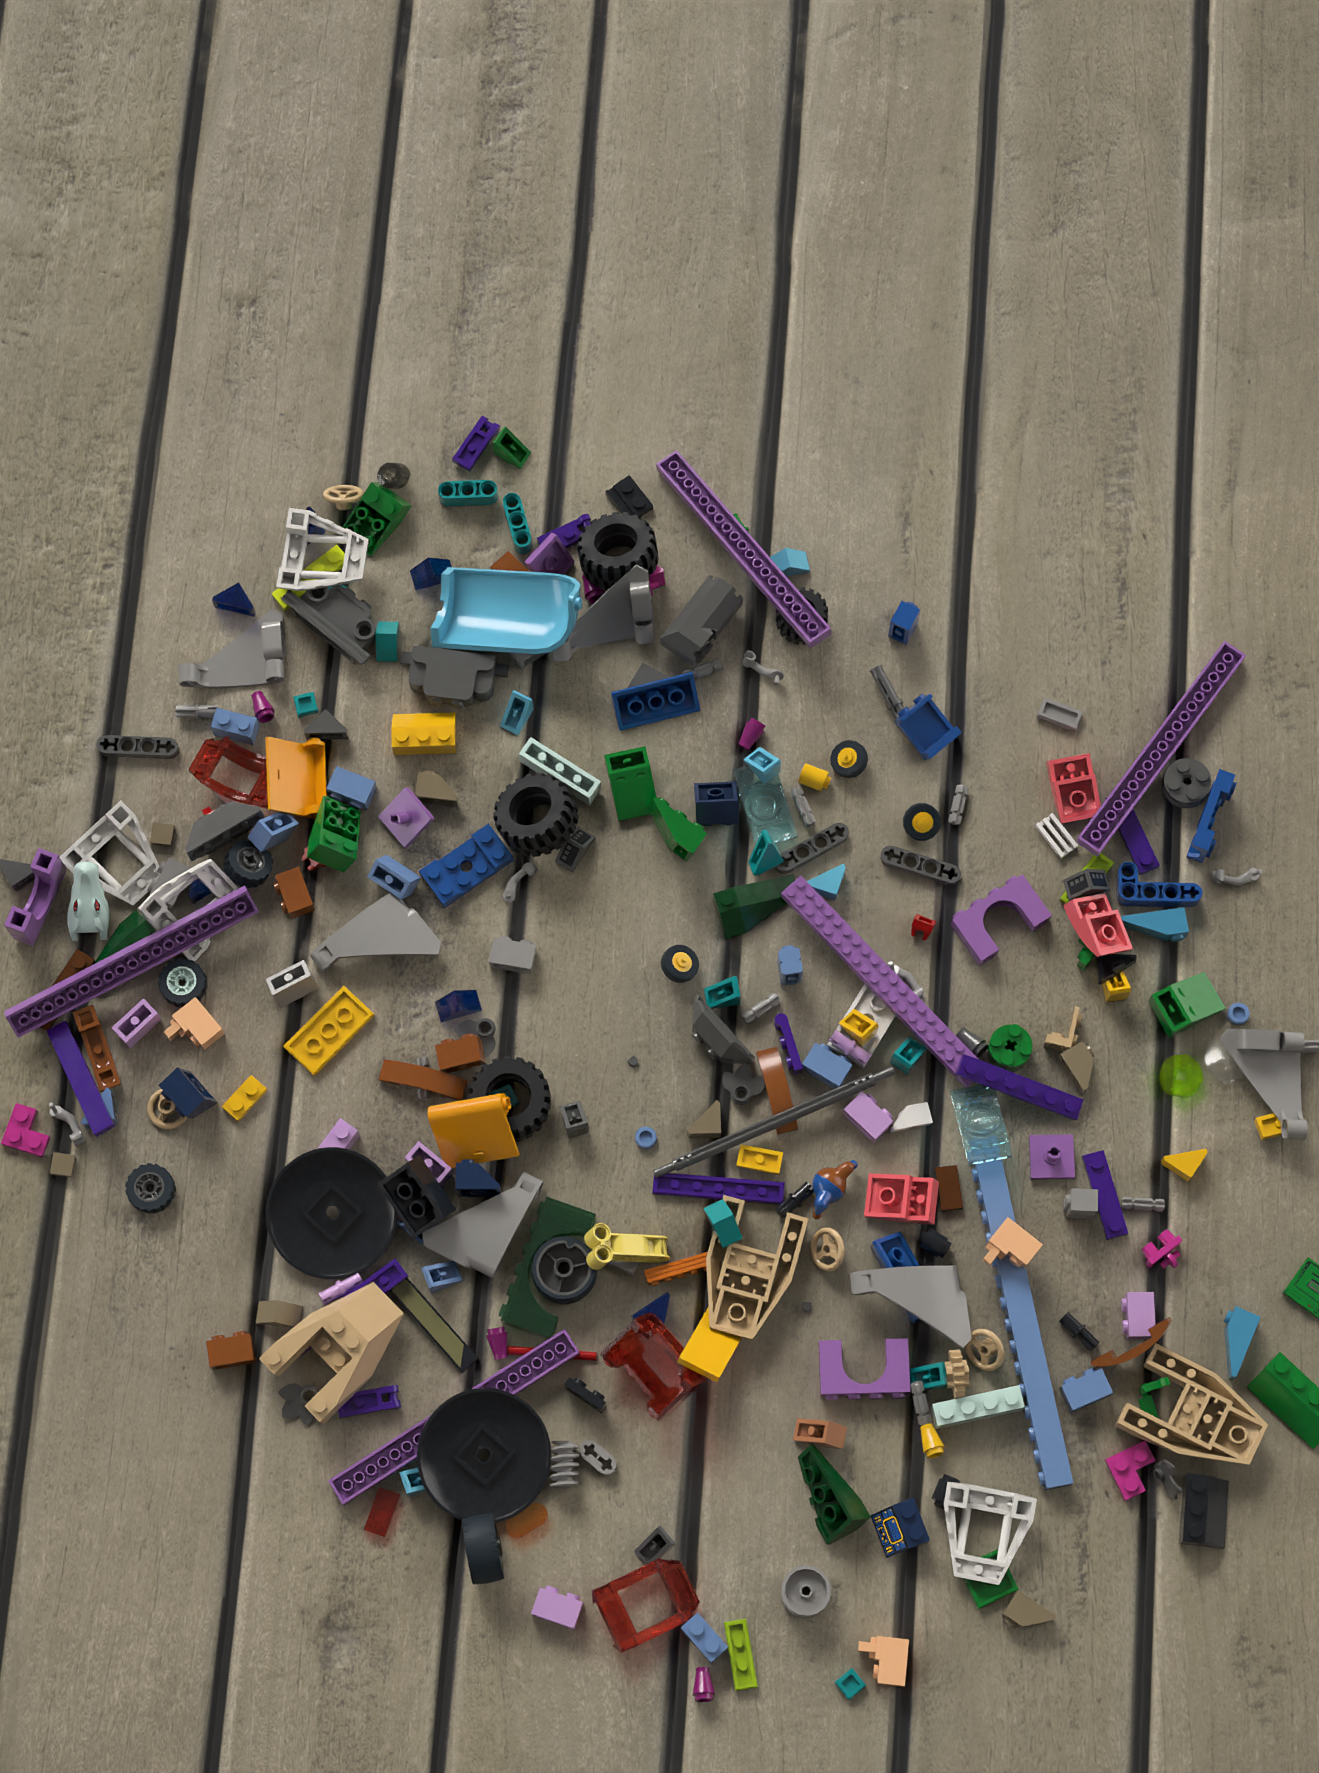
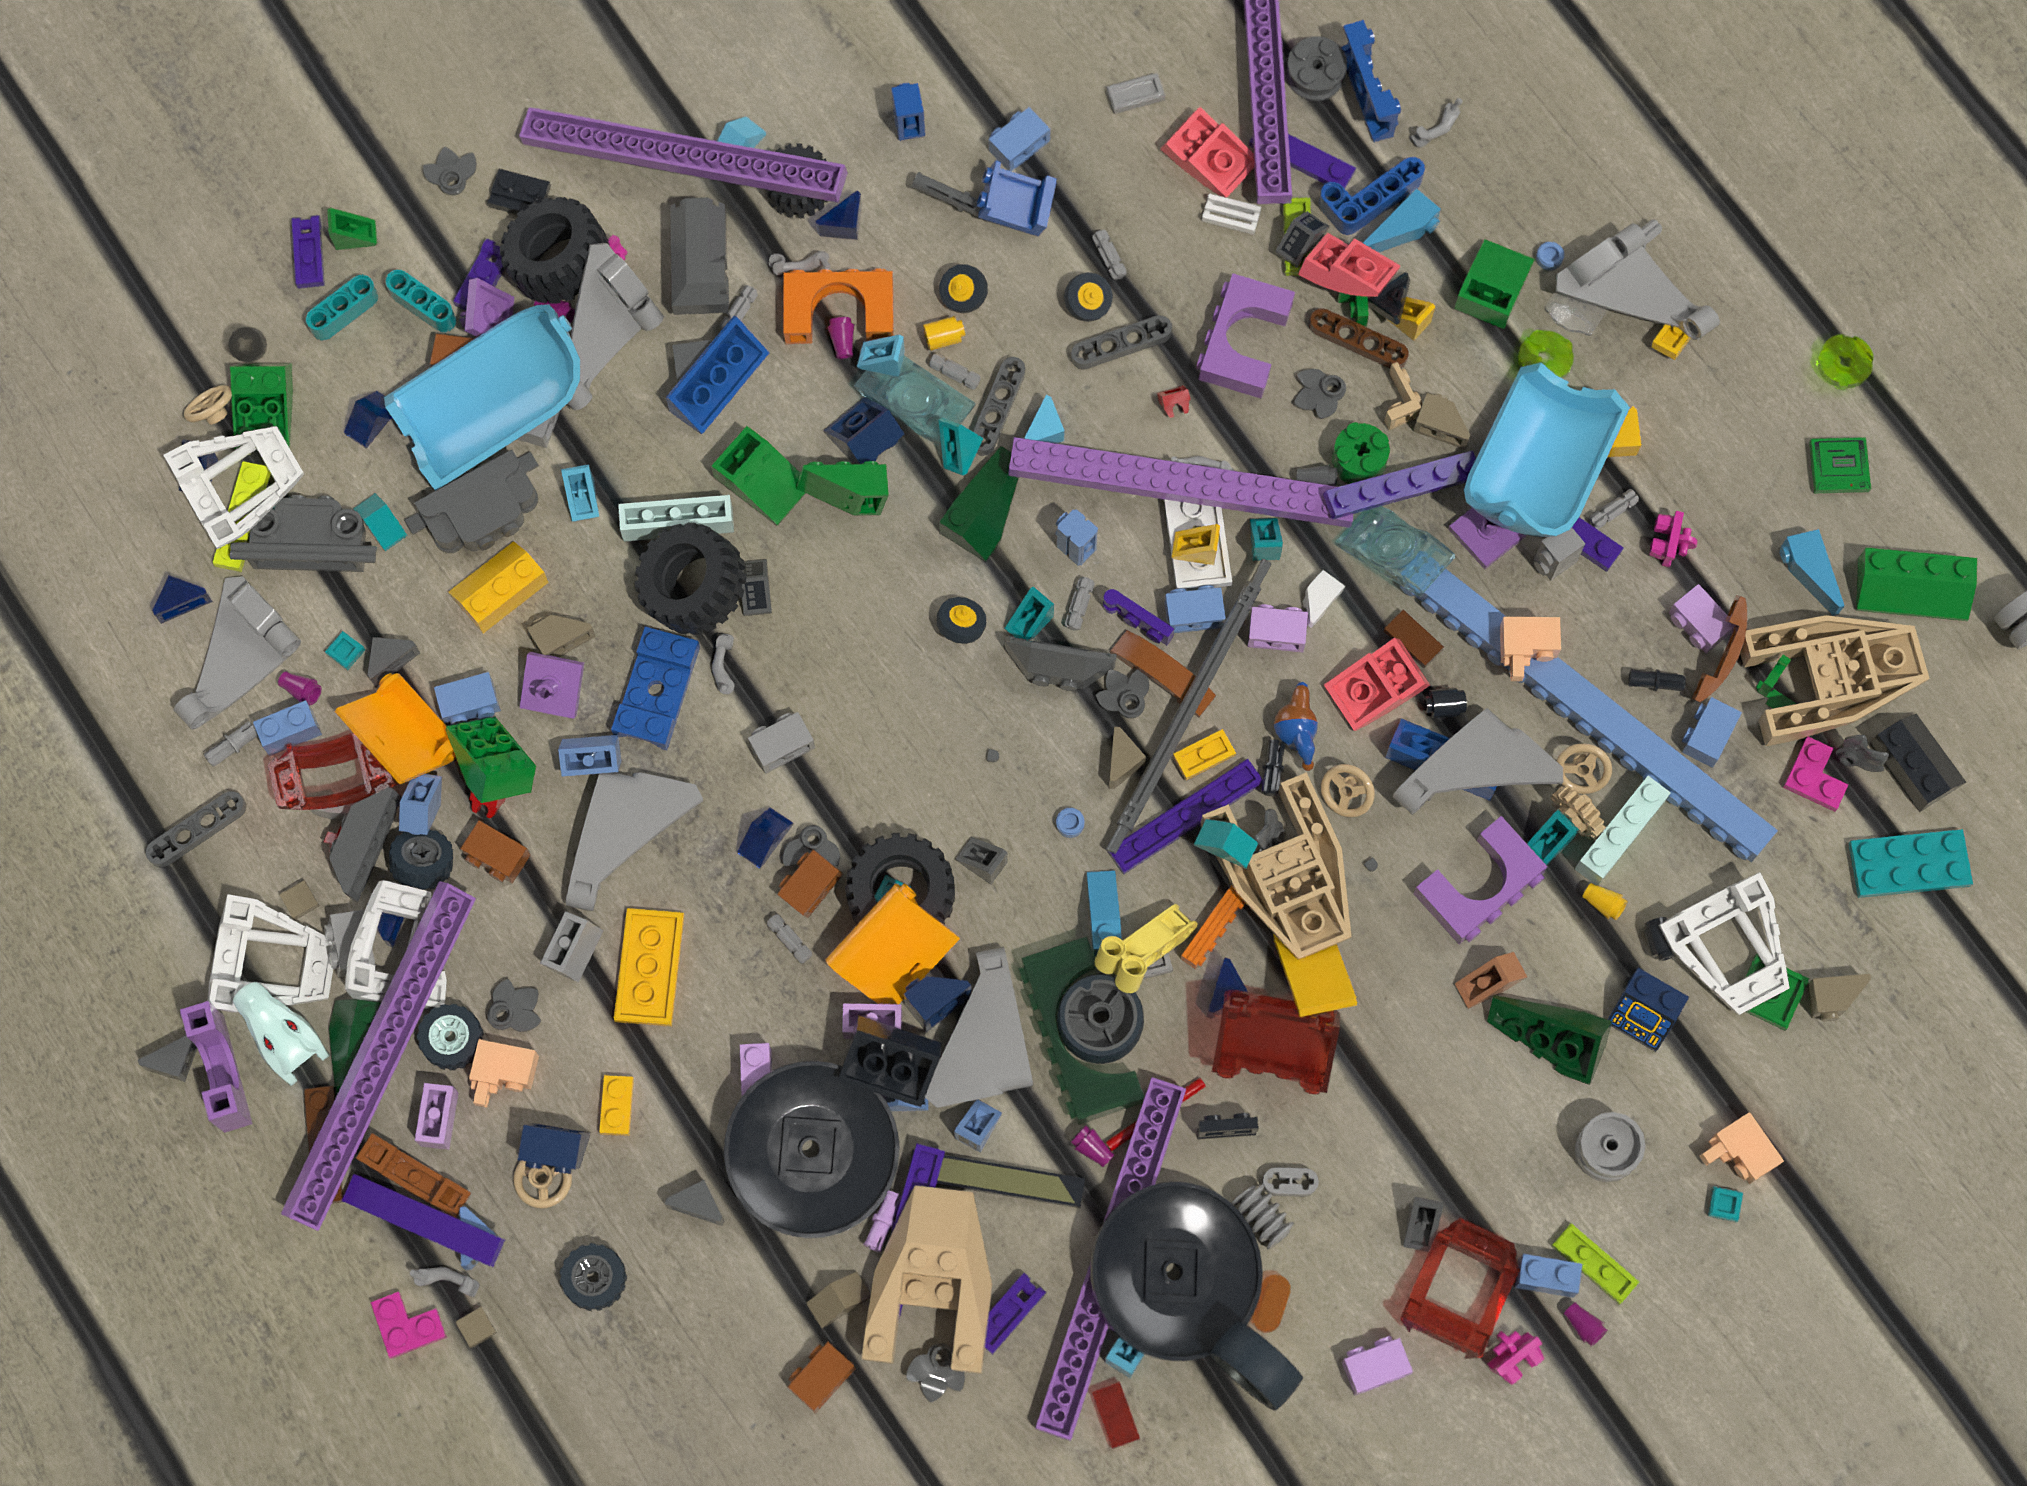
camera: 40 degrees left, 0 degrees up
dark orange slope [378,1059,468,1101] -> none
lavender pin [829,1030,872,1066] -> none
light grey axle [910,1381,931,1425] -> none
none -> dark grey plate [423,147,477,196]
none -> dark grey plate [487,979,541,1032]
none -> dark grey slope [665,1180,724,1226]
none -> orange arch [784,268,894,344]
none -> clear blue slope [815,190,862,240]
none -> medium blue brick [989,107,1050,172]
none -> dark azure slope [1087,871,1122,957]
none -> dark grey plate [1255,809,1285,853]
none -> dark grey plate [1294,369,1346,419]
none -> reddish brown beam [1309,308,1409,369]
none -> medium azure panel [1464,363,1630,537]
none -> dark pink hips [1486,1331,1545,1385]
none -> teal plate [1848,829,1973,898]

